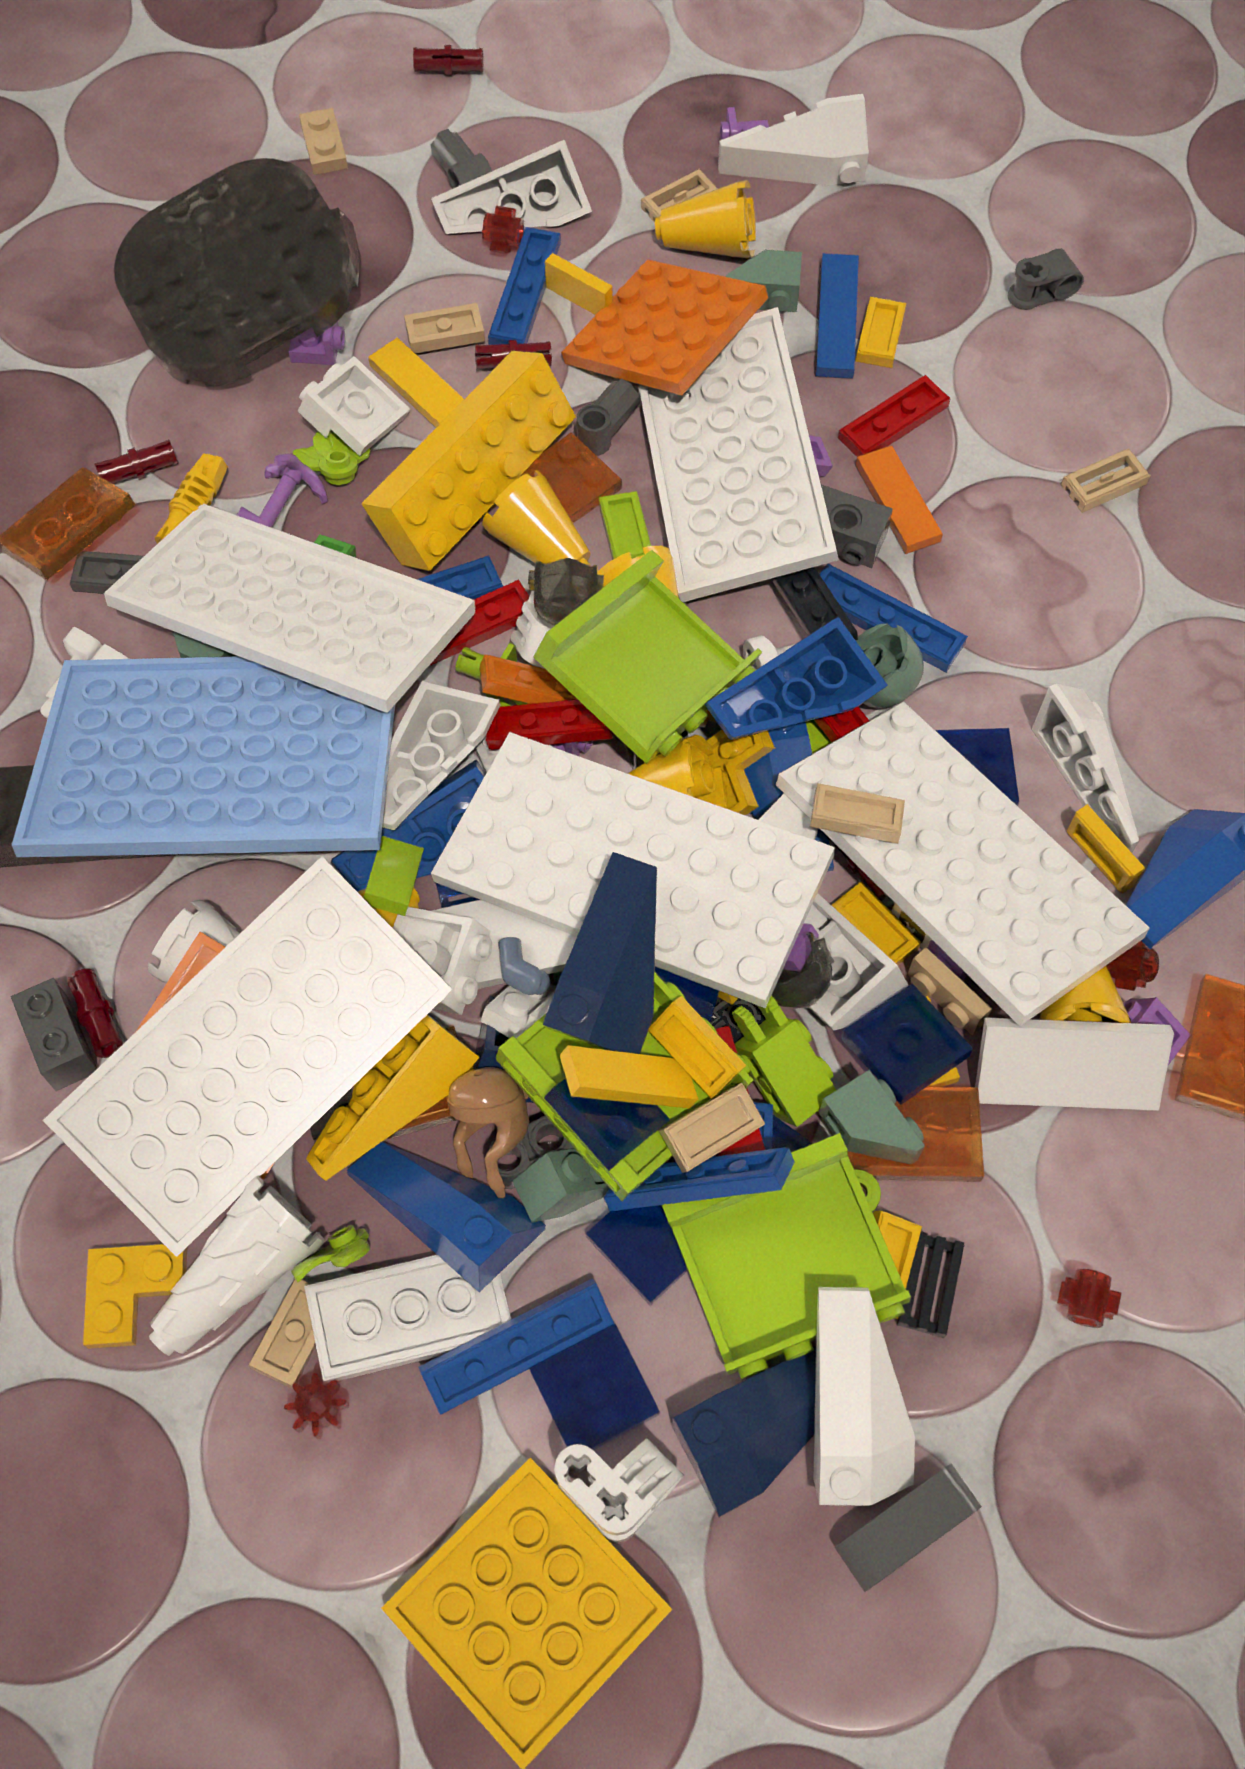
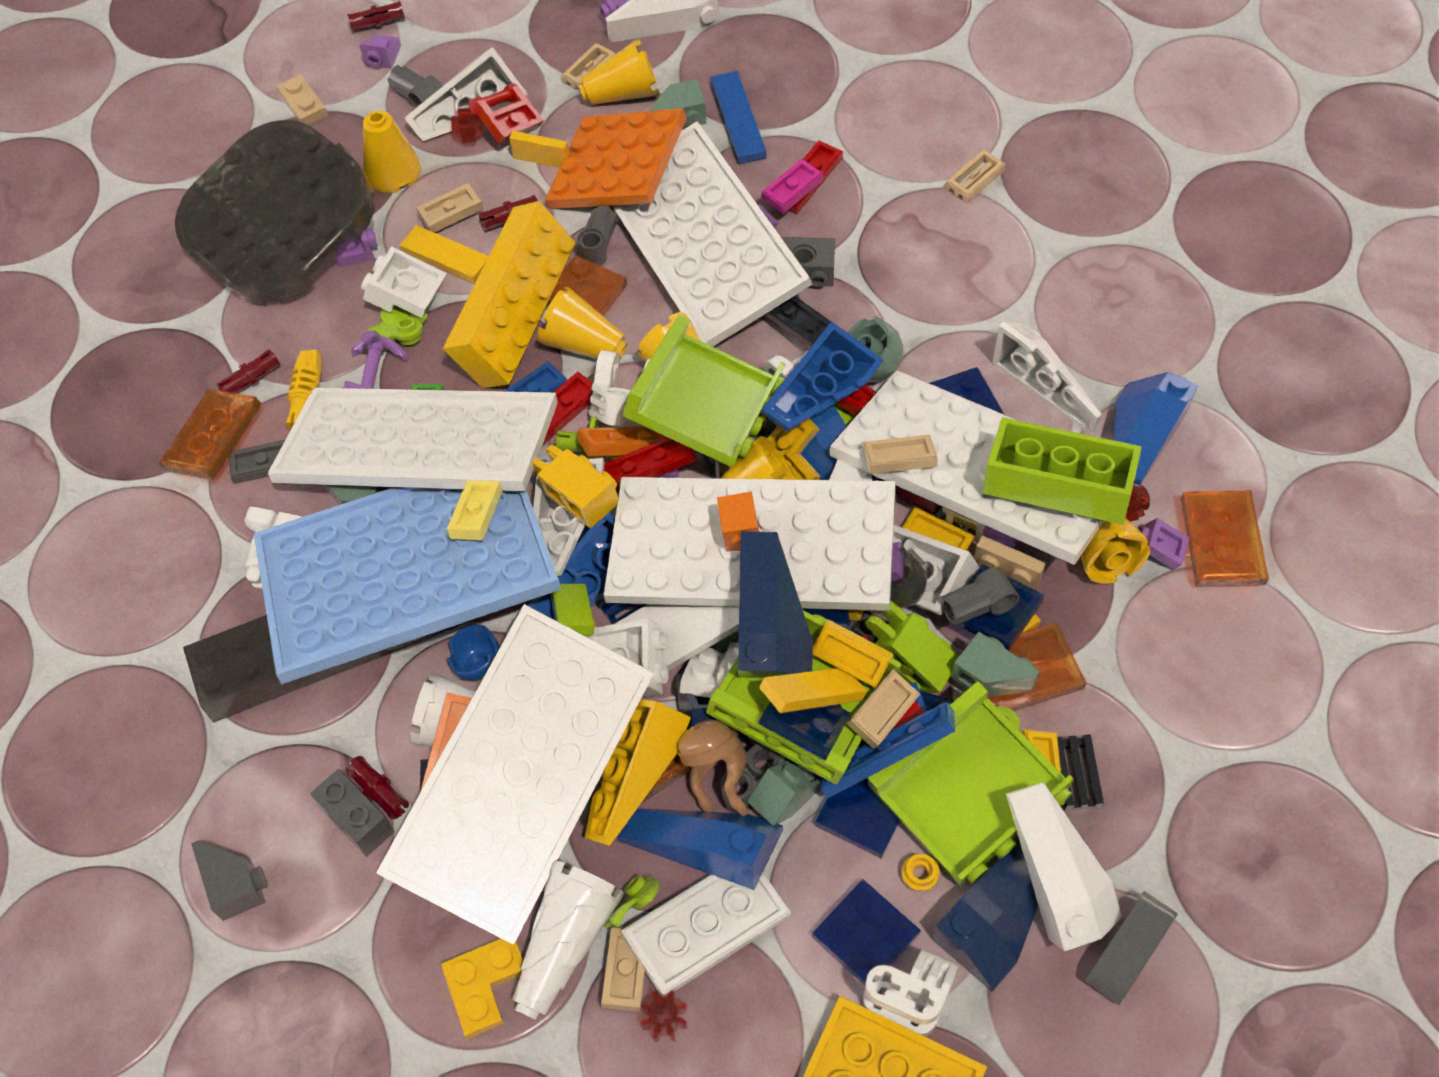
camera: 15 degrees left, 5 degrees down
blue tile [418,1278,615,1415] -> none
blue tile [488,227,561,345] -> none
sand blue arm [498,937,550,995] -> none
clear smoke cap [528,558,604,626] -> none
lime tile [599,491,651,560] -> none
blue tile [819,563,968,673] -> none
yellow tile [855,297,906,368] -> none
orange tile [856,445,943,554] -> none
white tile [974,1018,1174,1110] -> none
dark grey piece [1008,248,1084,310] -> none
clear red gear [1057,1269,1122,1328] -> none
yellow tile [1067,804,1145,894] -> none
none -> medium lavender bracket [360,34,401,69]
none -> yellow cone [363,111,421,193]
none -> light yellow plate [447,481,503,540]
none -> blue hair [447,624,500,681]
none -> red plate [469,83,544,144]
none -> yellow hinge [532,444,619,529]
none -> orange brick [717,491,759,552]
none -> dark pink plate [761,159,823,214]
none -> yellow plate [902,853,940,892]
none -> dark grey piece [942,567,1019,625]
none -> lime brick [983,417,1142,525]

